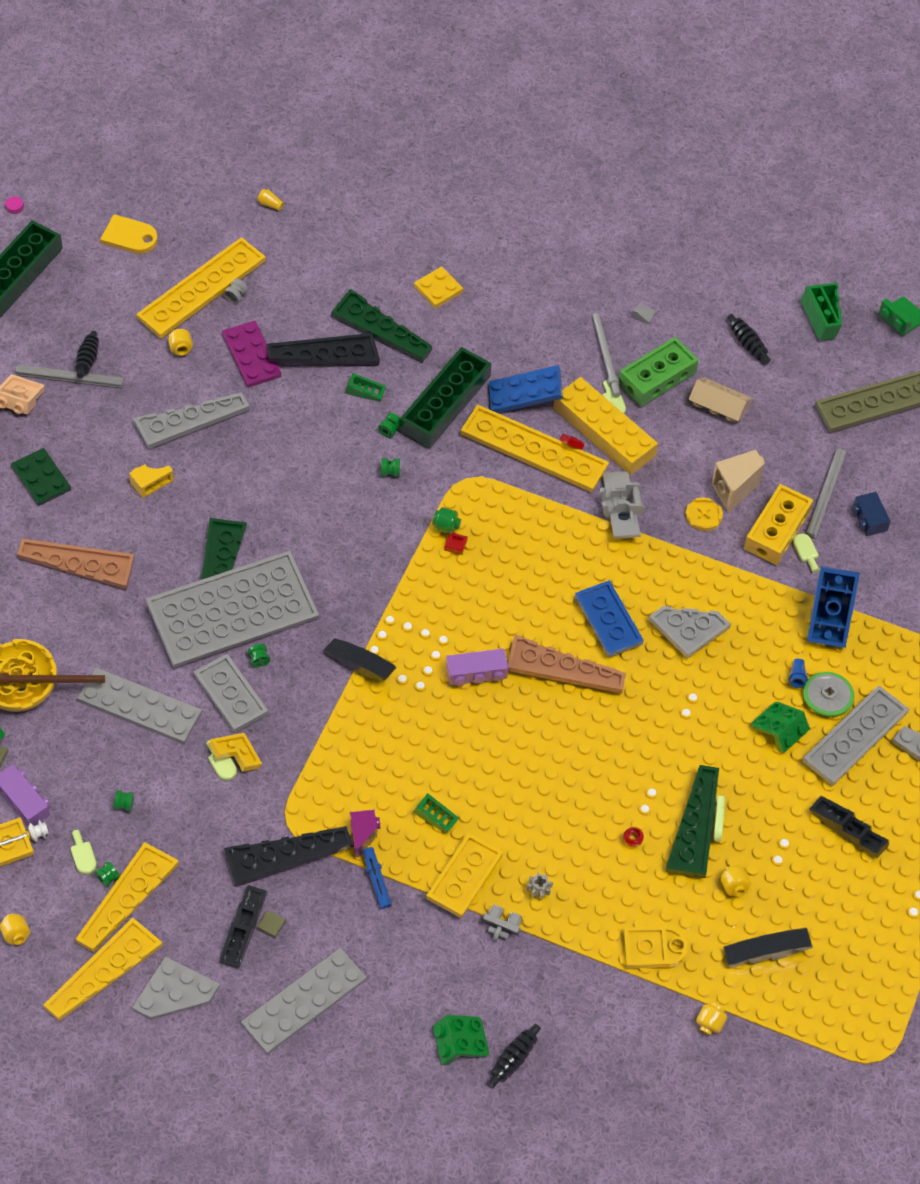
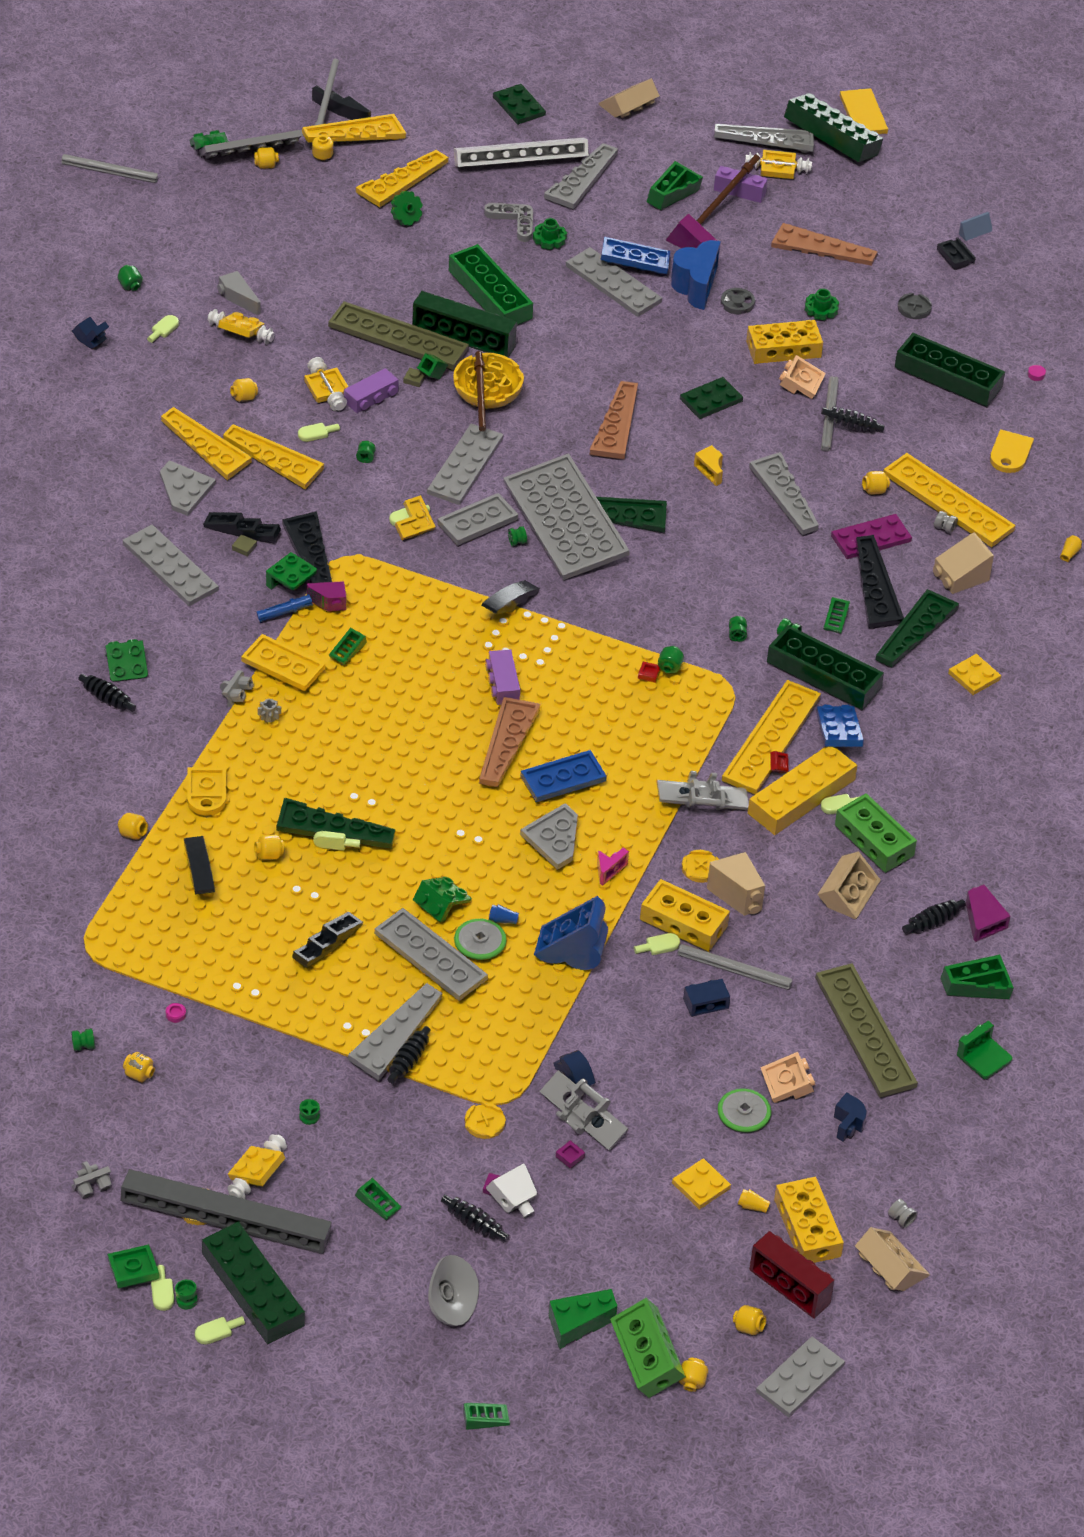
camera: 90 degrees right, 10 degrees down
green wheel [94,861,120,888] -> none
light grey bar [593,313,621,397] -> none
red plate [623,827,644,847] -> none
light grey slope [633,304,656,324] -> none
none -> green bracket [266,552,317,590]
none -> dark pink slope [597,848,629,886]
none -> tan slope [933,532,994,594]
none -> magenta slope [966,884,1011,942]

